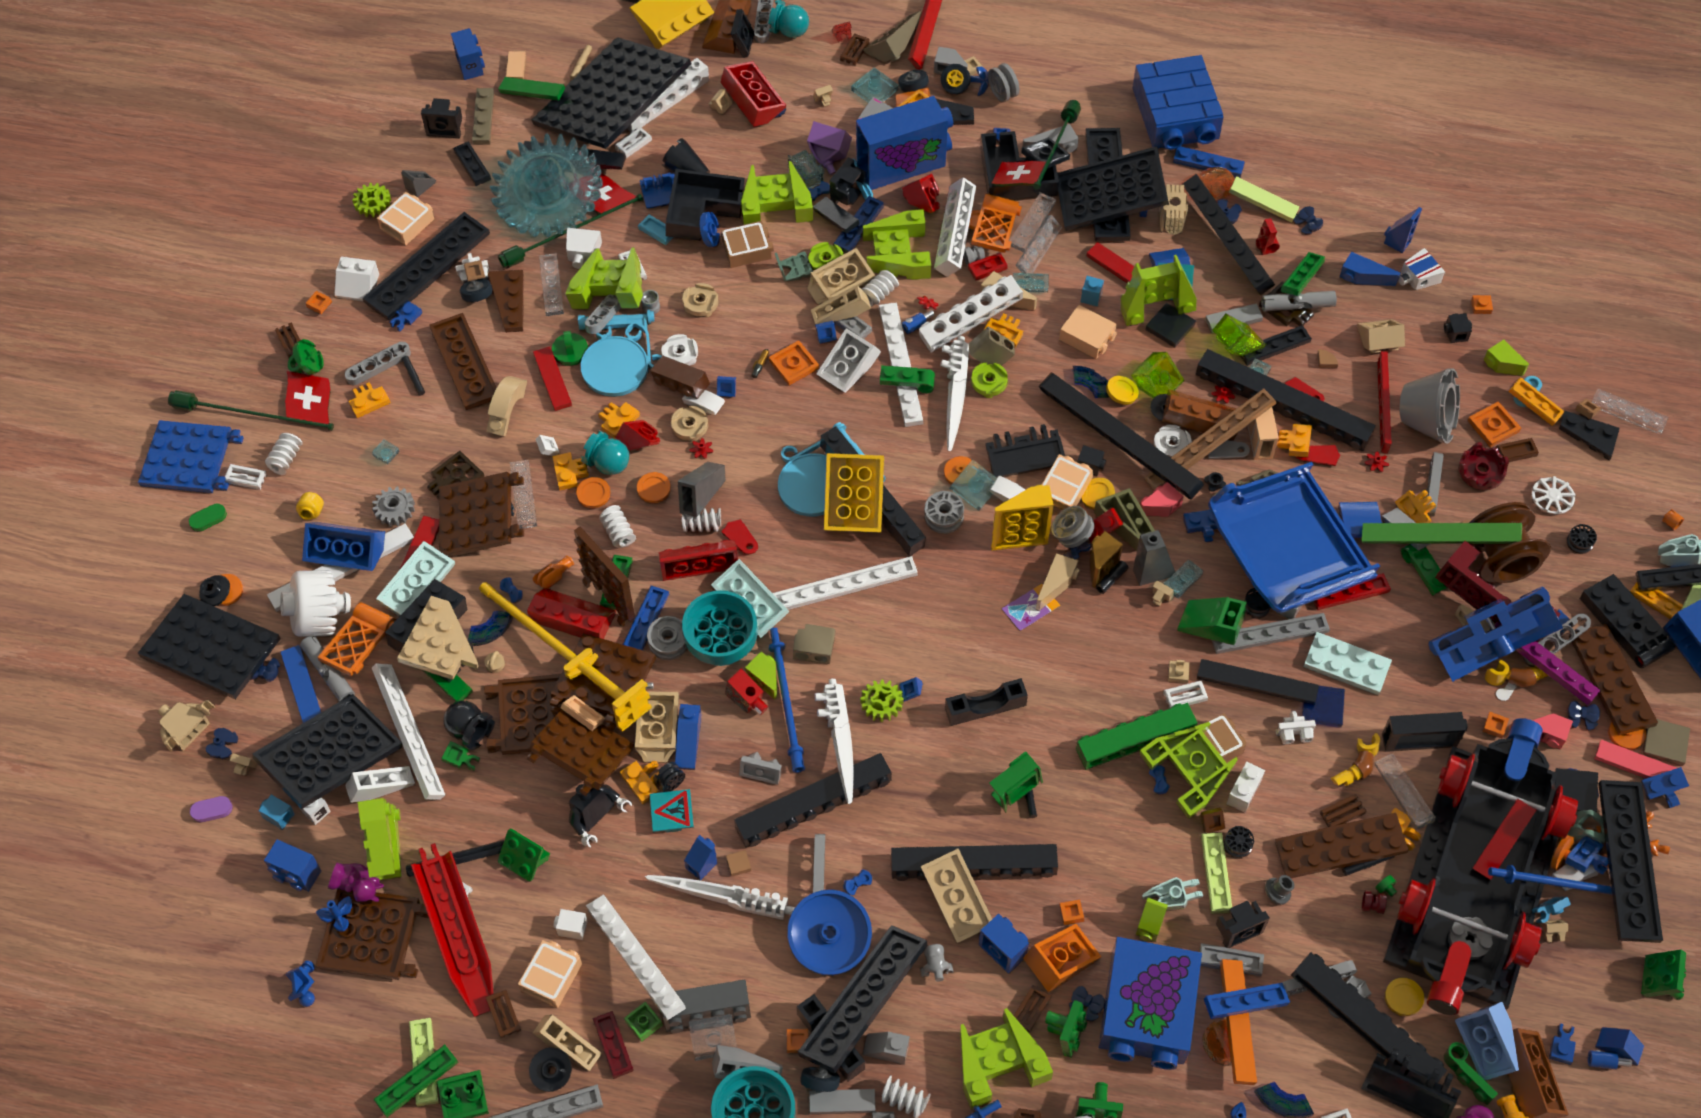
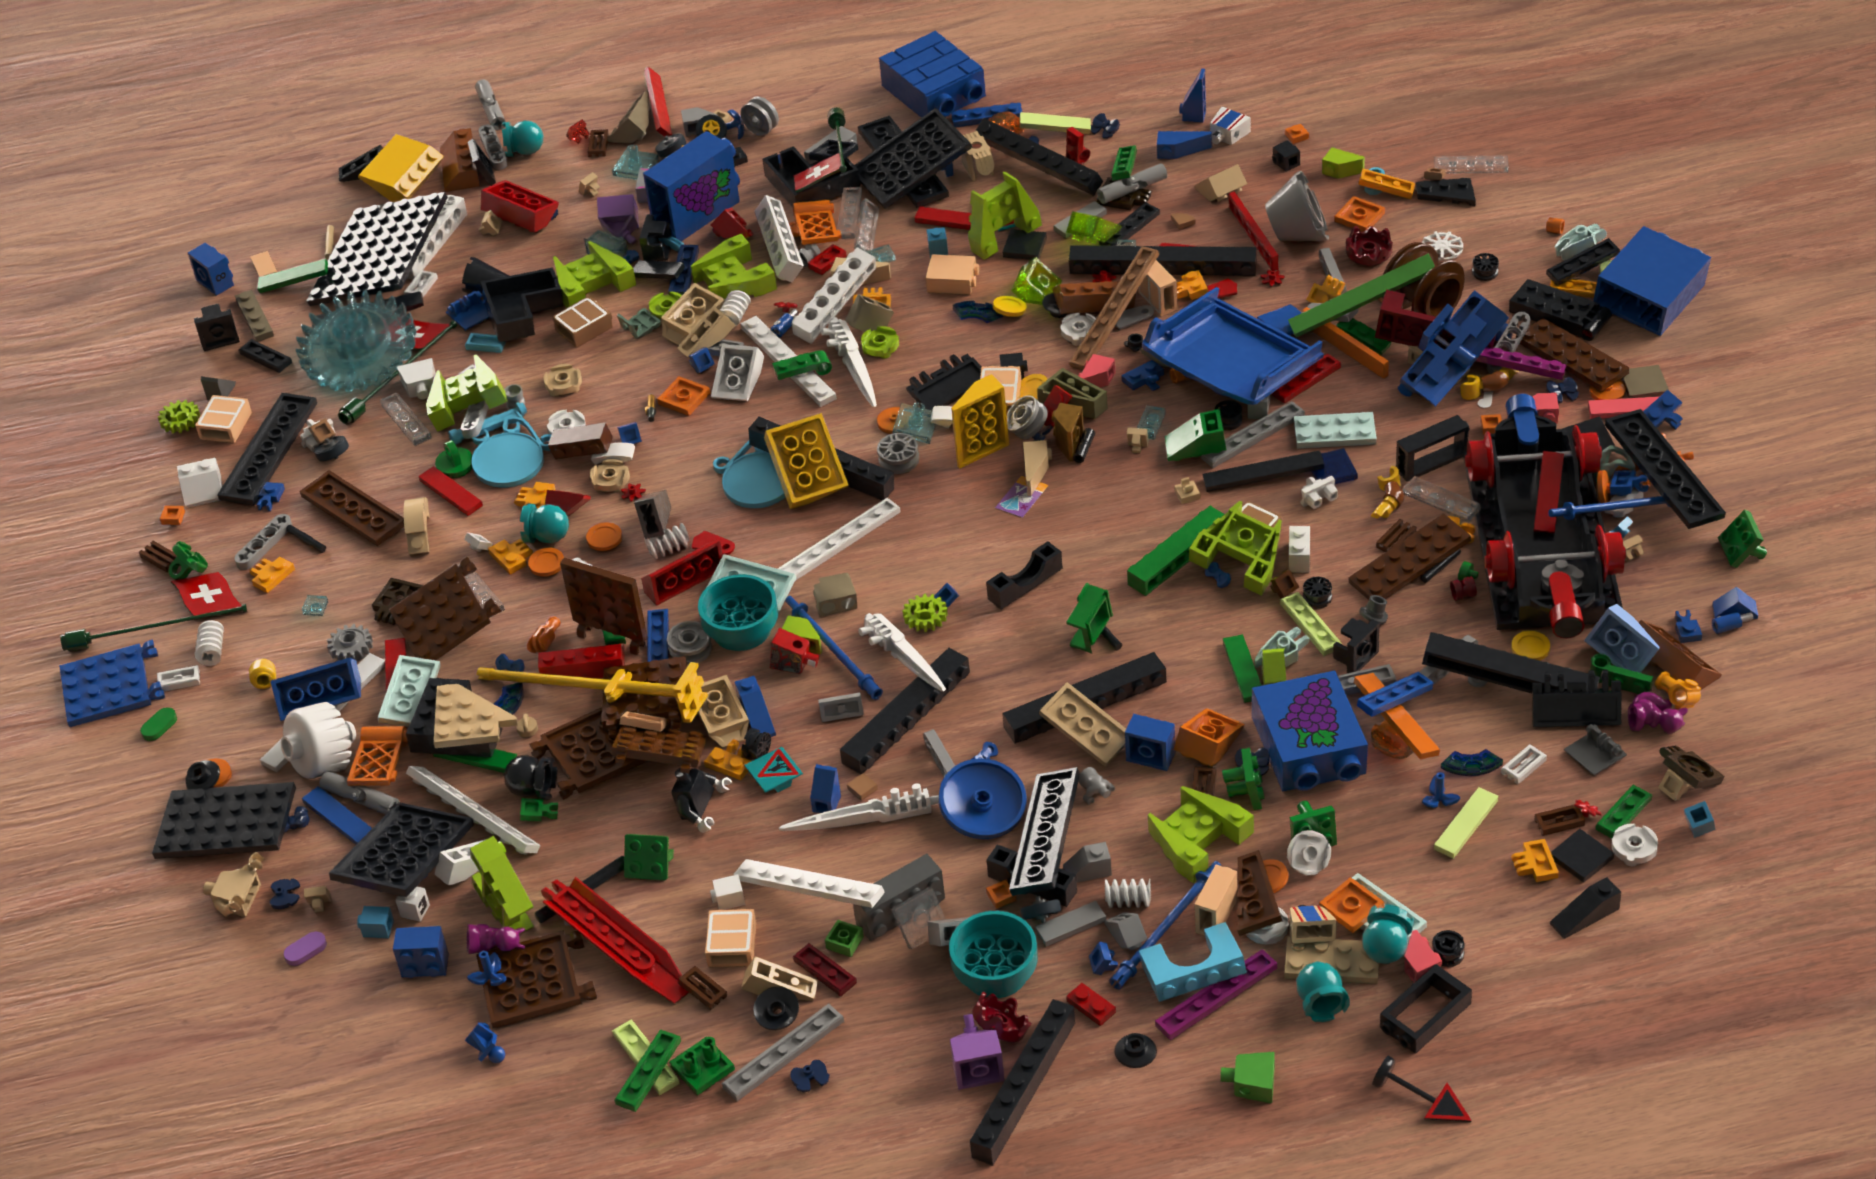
camera: 20 degrees left, 15 degrees down
reddish brown wing [488,270,524,332] -> none
blue tile [700,212,720,247] -> none
black beam [1039,372,1204,500] -> none
orange plate [1060,900,1084,925] -> none
dark grey slope [1133,530,1176,586] -> none
white tile [1163,681,1208,709] -> none
reddish brown tile [1496,438,1539,462] -> none
none -> green tile [1223,634,1262,703]
none -> orange tile [1302,307,1389,379]

